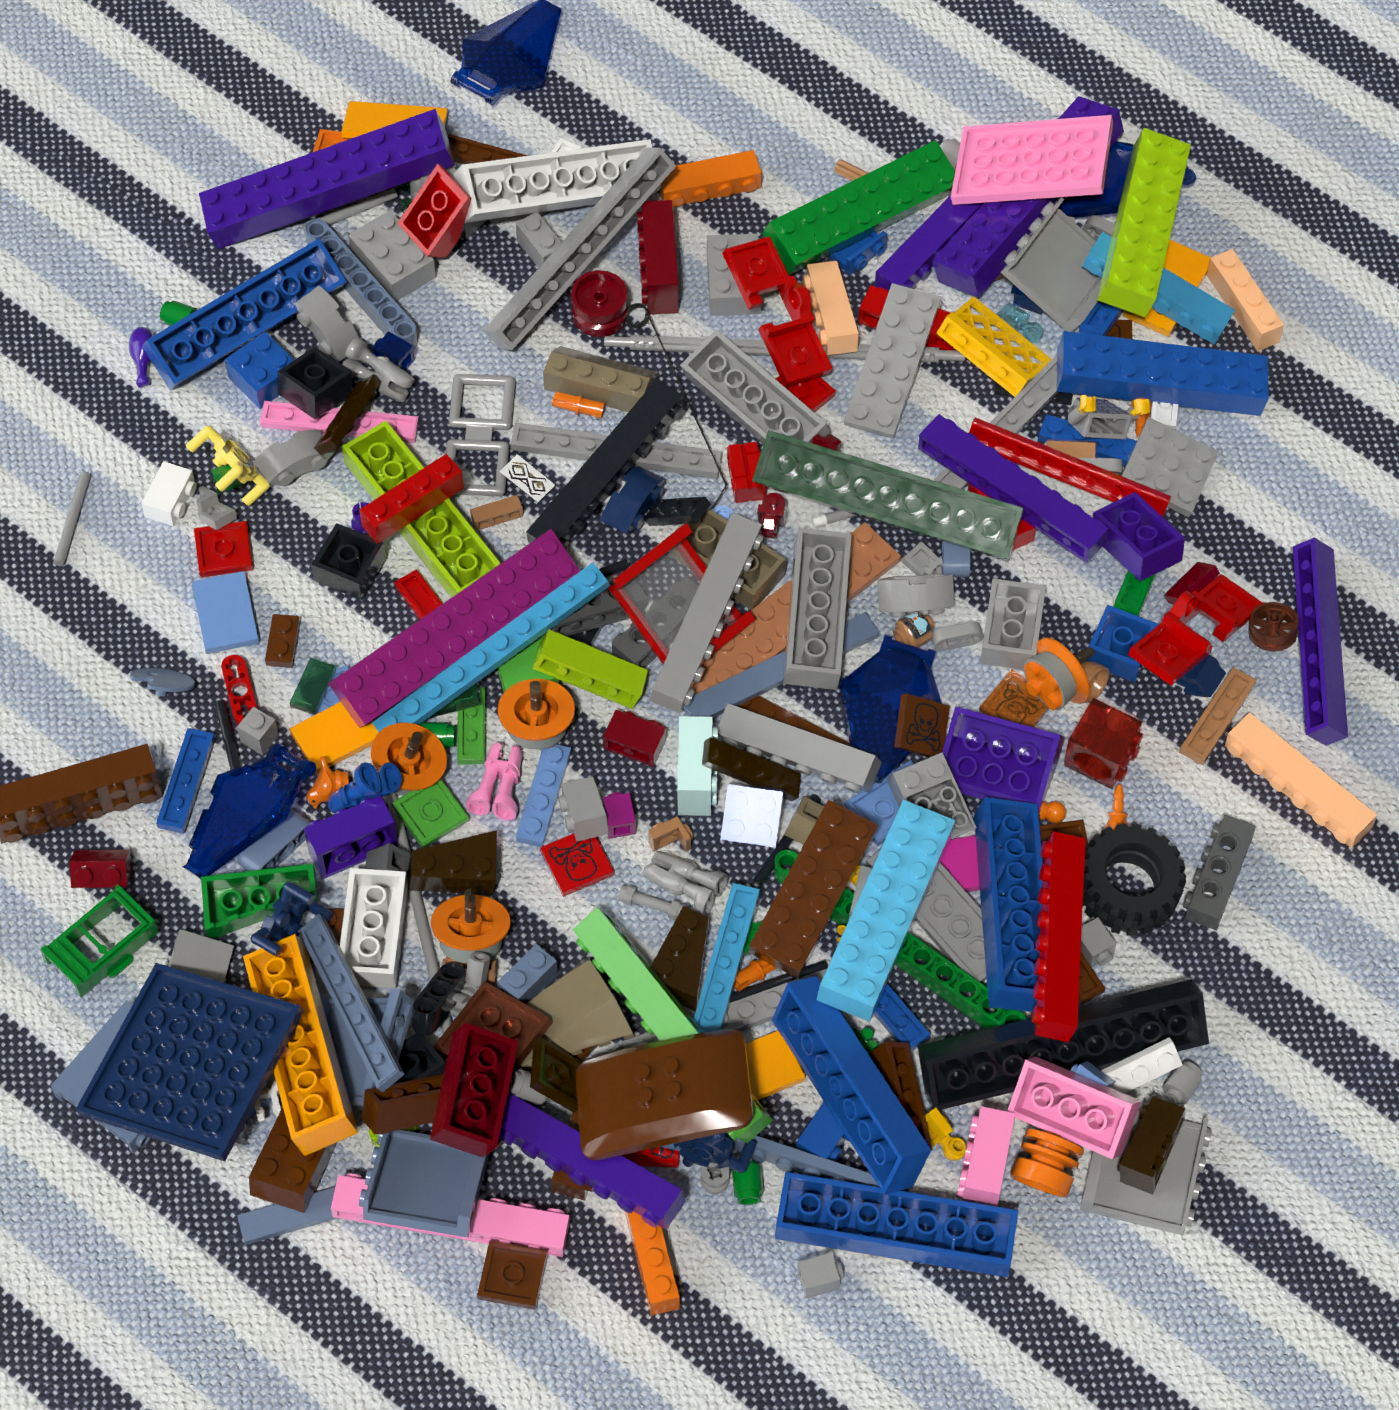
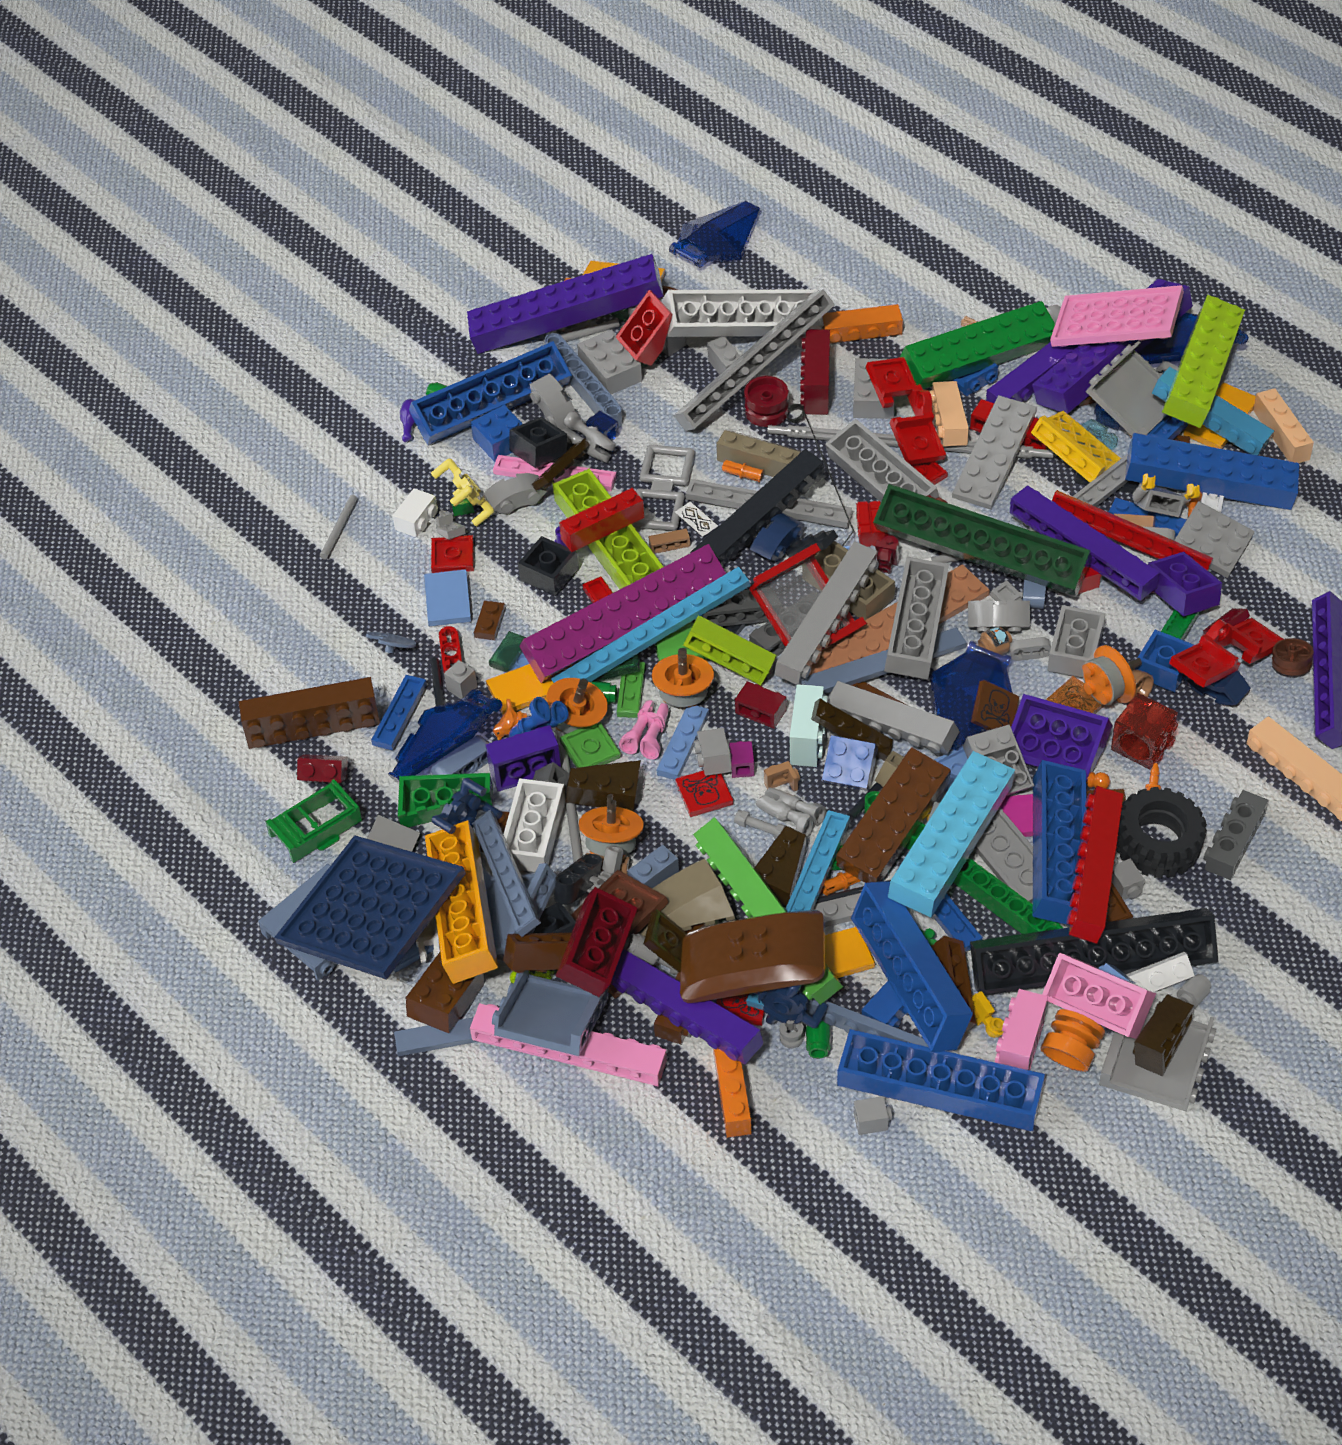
camera: 10 degrees right, 10 degrees down
reddish brown plate [477,1240,548,1310] -> none
medium nougat plate [1179,667,1257,765] -> none

